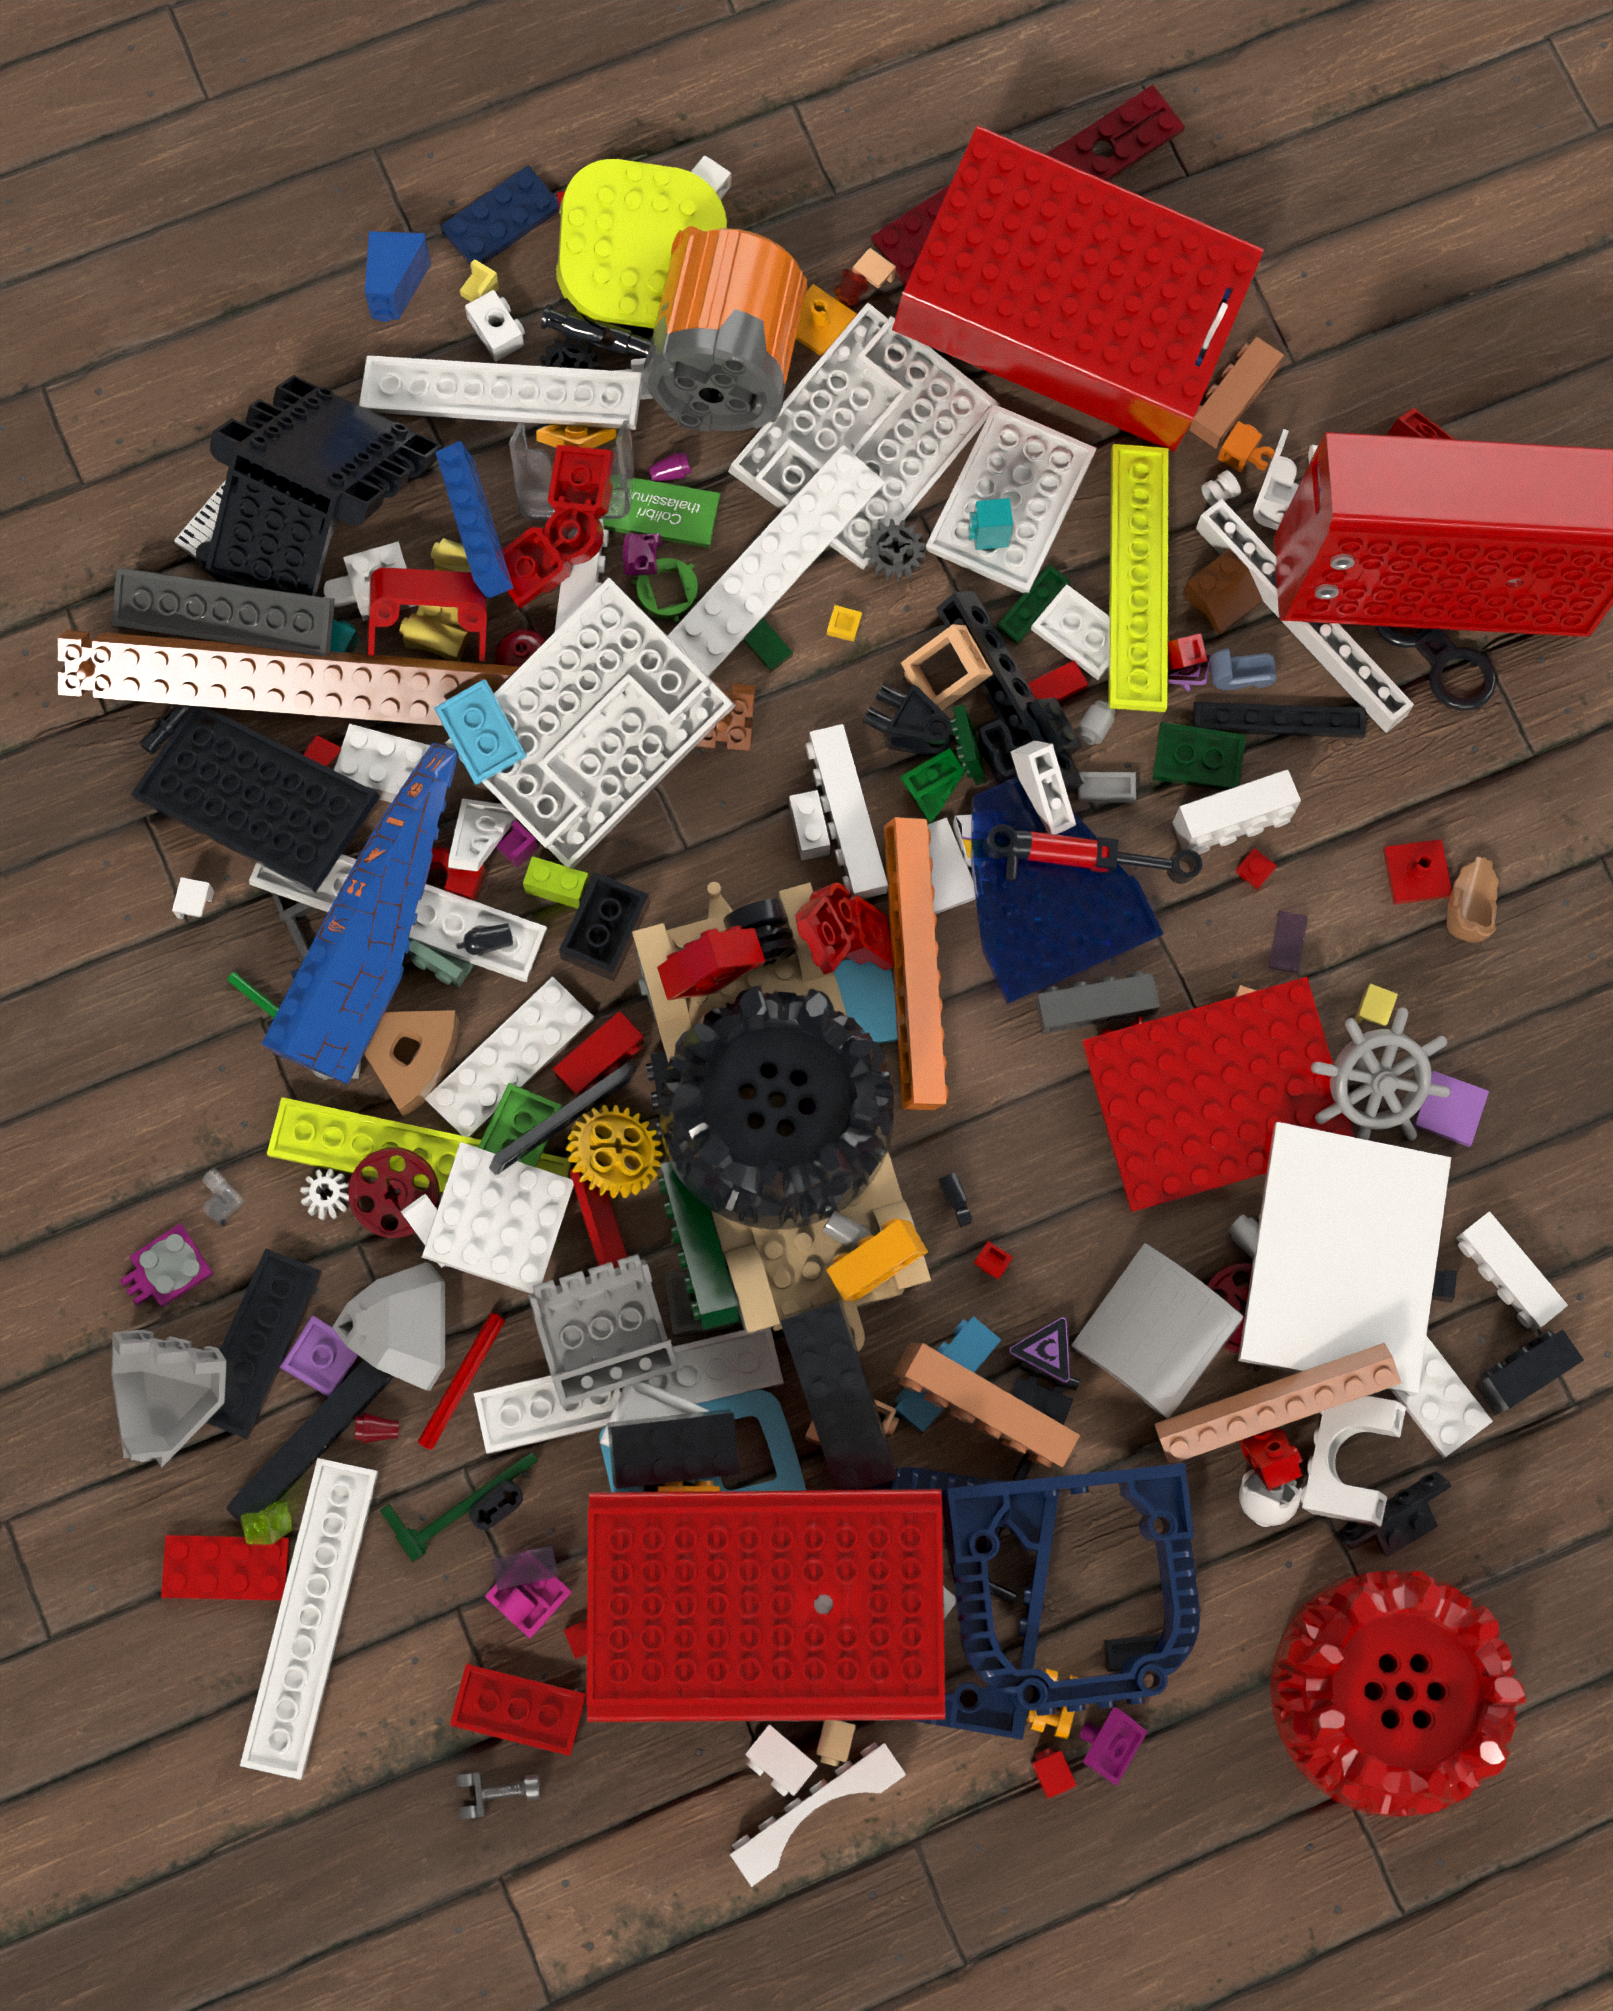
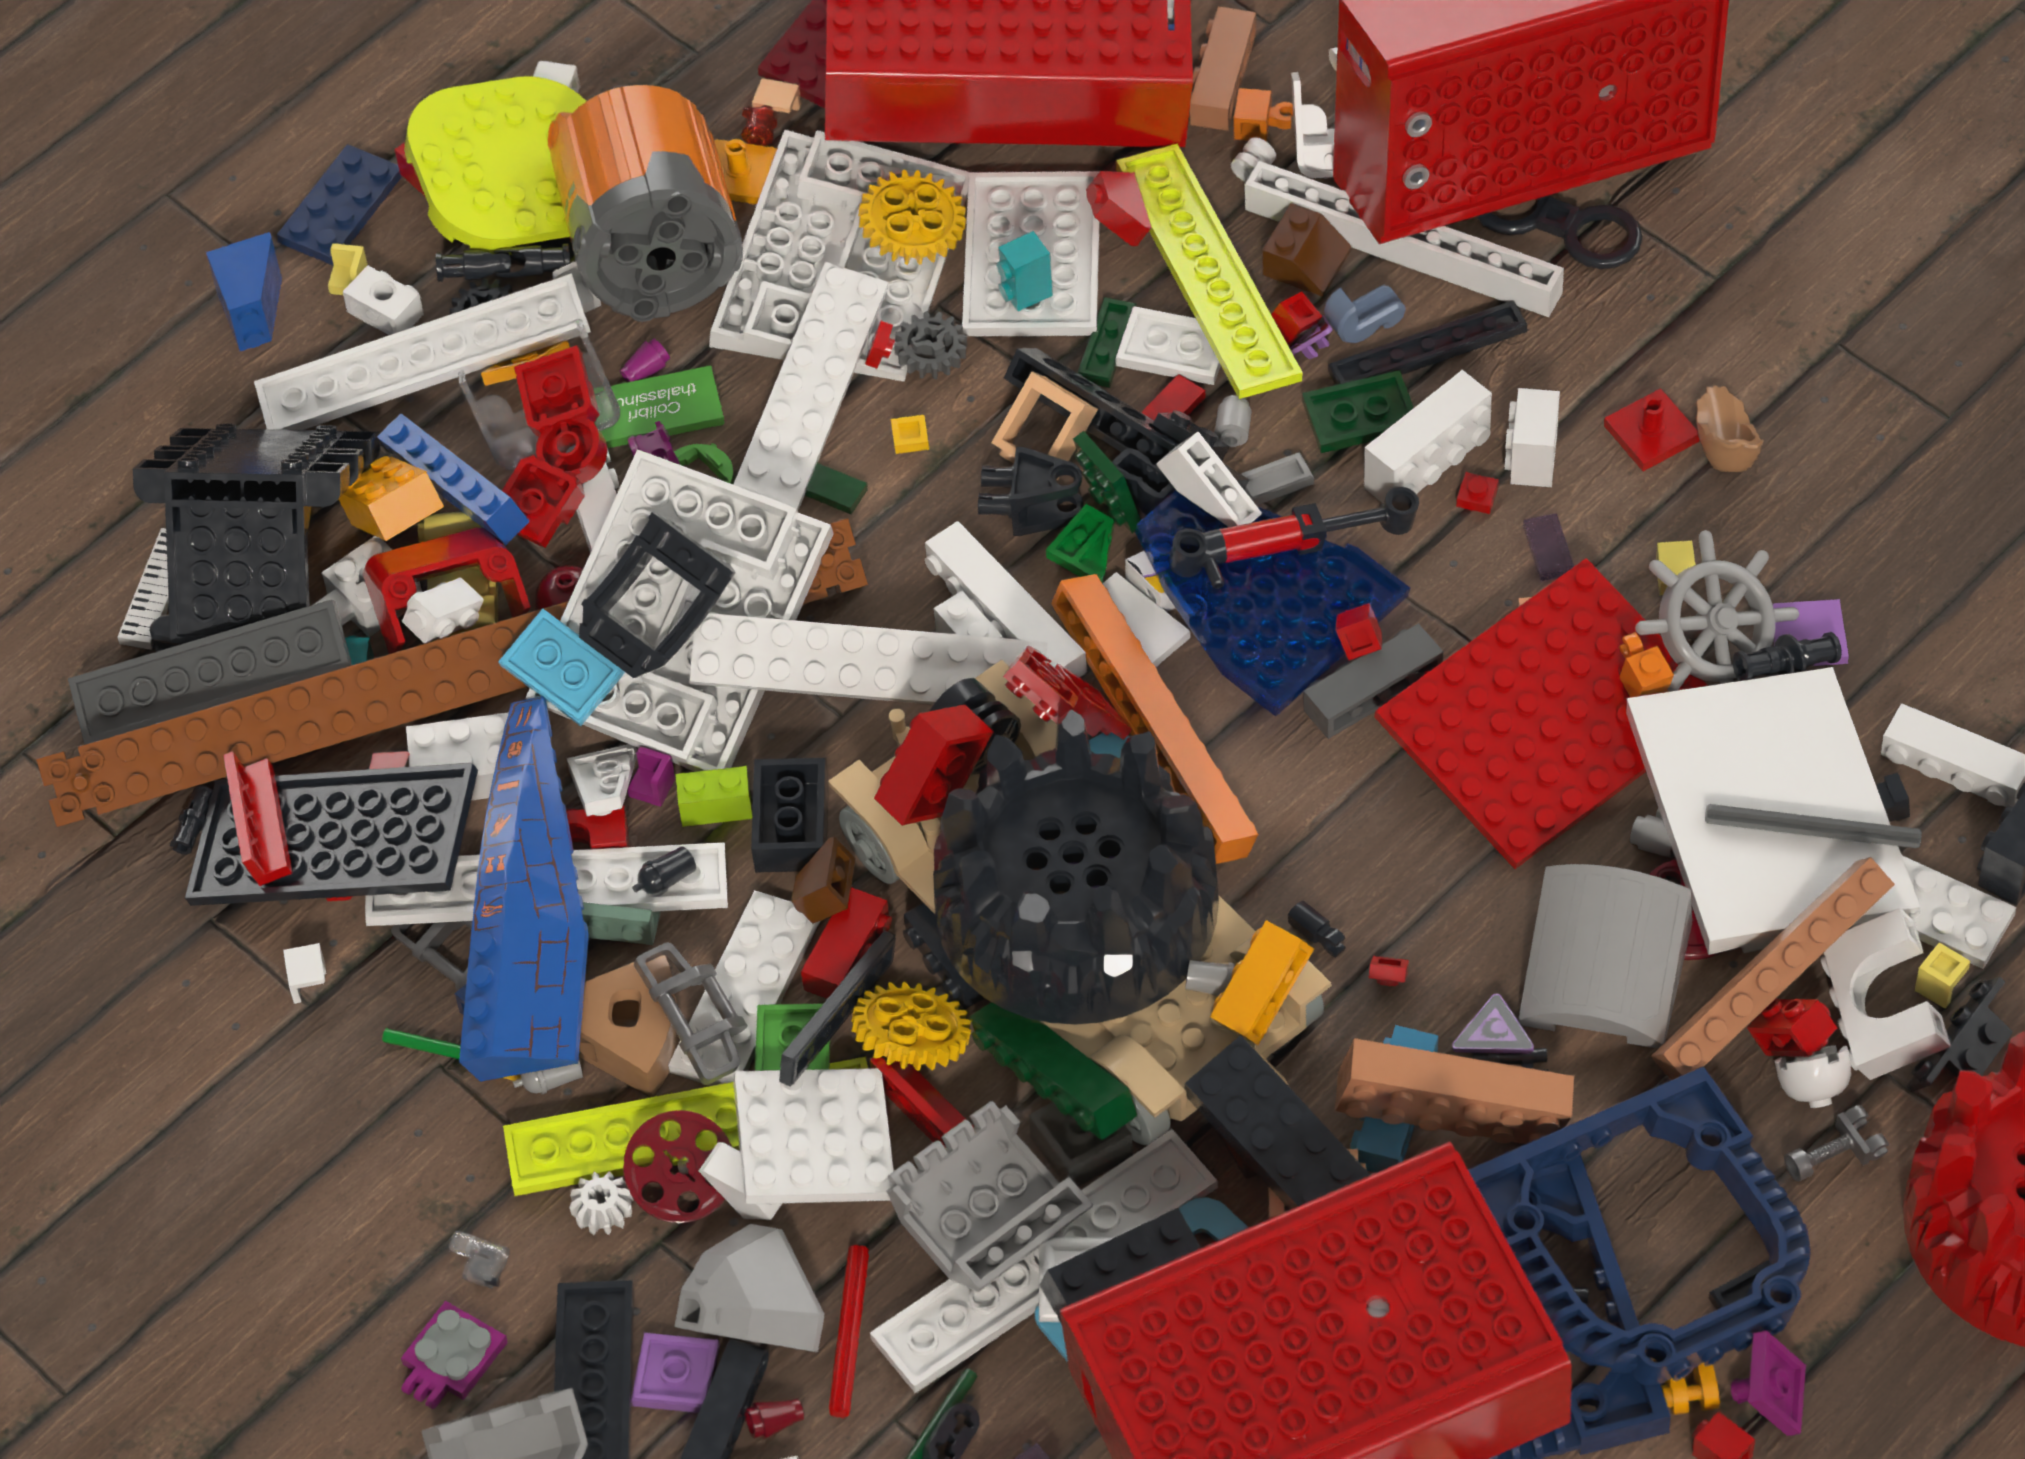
camera: 15 degrees left, 20 degrees down
none -> fence [223,751,292,886]
none -> light orange brick [339,456,444,541]
none -> white brick [402,577,484,644]
none -> black wedge [579,512,736,678]
none -> flat silver bar [634,942,748,1085]
none -> white plate [689,613,1048,705]
none -> reddish brown slope [791,836,856,924]
none -> yellow gear [858,170,966,265]
none -> red plate [865,320,895,369]
none -> red slope [1086,171,1152,246]
none -> red panel [1336,603,1382,661]
none -> white brick [1505,388,1560,487]
none -> orange brick [1619,632,1674,698]
none -> dark grey axle [1705,804,1922,848]
none -> black piece [1733,632,1842,681]
none -> flat silver bar [1784,1105,1890,1182]
none -> light yellow panel [1915,943,1970,1008]

